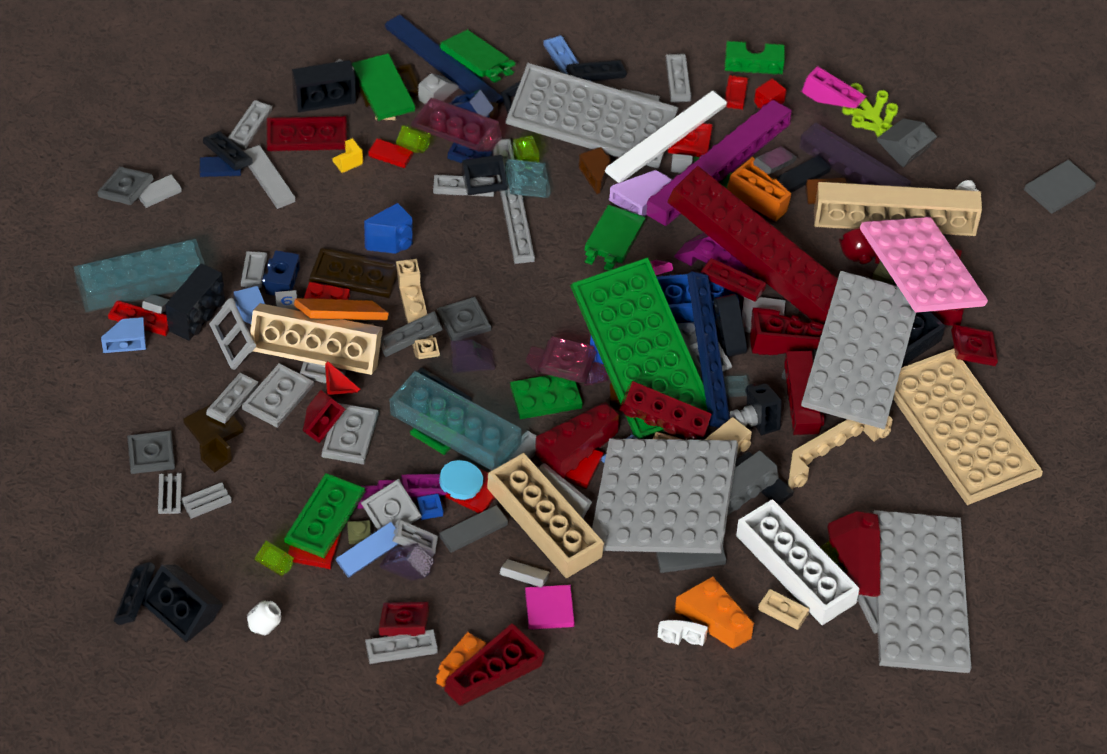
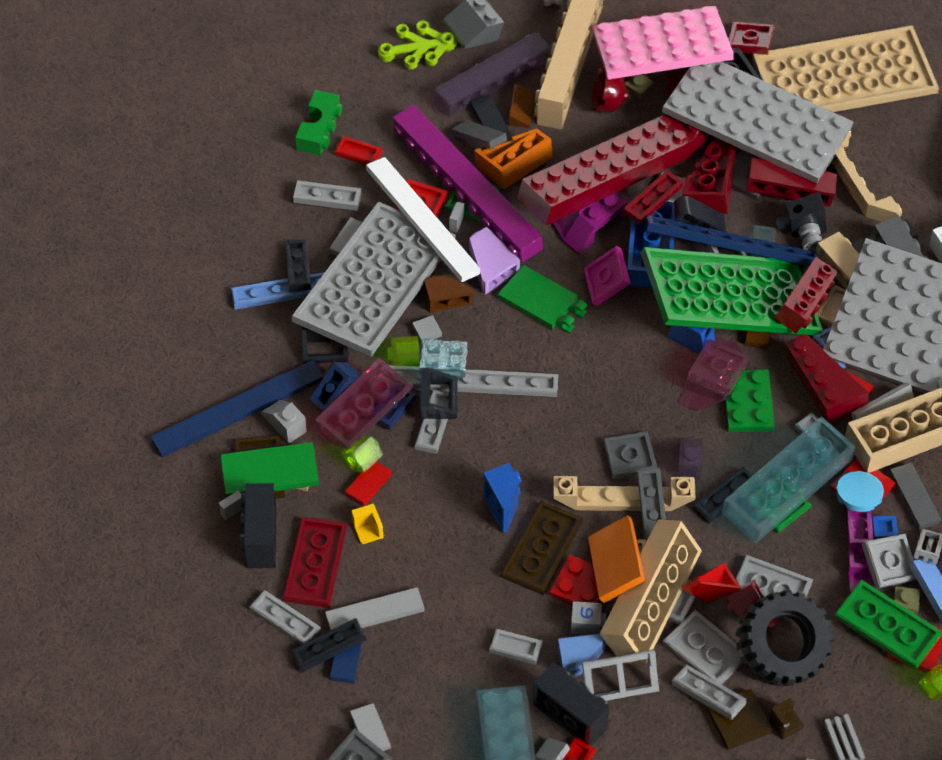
camera: 75 degrees left, 5 degrees up
dark blue brick [262,250,300,296] -> none
green tile [440,30,516,83] -> none
red brick [754,79,786,109] -> none
dark pink slope [802,66,866,109] -> none
none -> light grey tile [412,315,442,344]
none -> black tyre [736,590,834,686]

